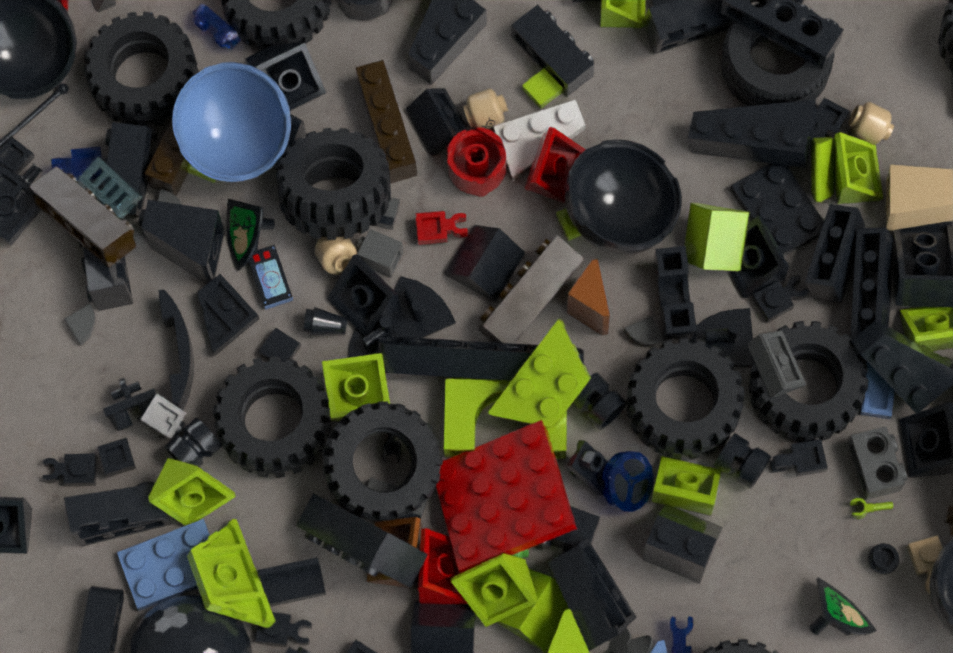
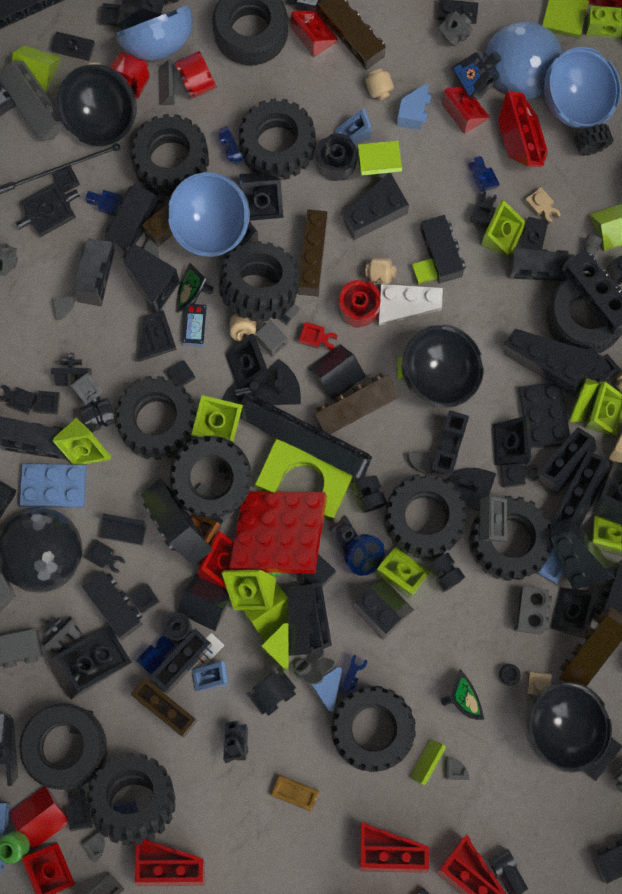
camera: 20 degrees right, 5 degrees up
brick [29,166,136,268] -> none
clear light blue slope [78,157,142,219] -> none
black slope [158,289,194,410] -> none
lime wing [187,519,275,628] -> none
black cone [303,307,348,336] -> none
black panel [406,88,469,155] -> none
lime wing [488,319,591,428] -> none
red slope [524,127,586,203] -> none
dark orange slope [567,259,610,335] -> none
lime slope [684,202,749,271] -> none
black plate [770,439,828,476] -> none
lime hand [850,498,893,519] -> none

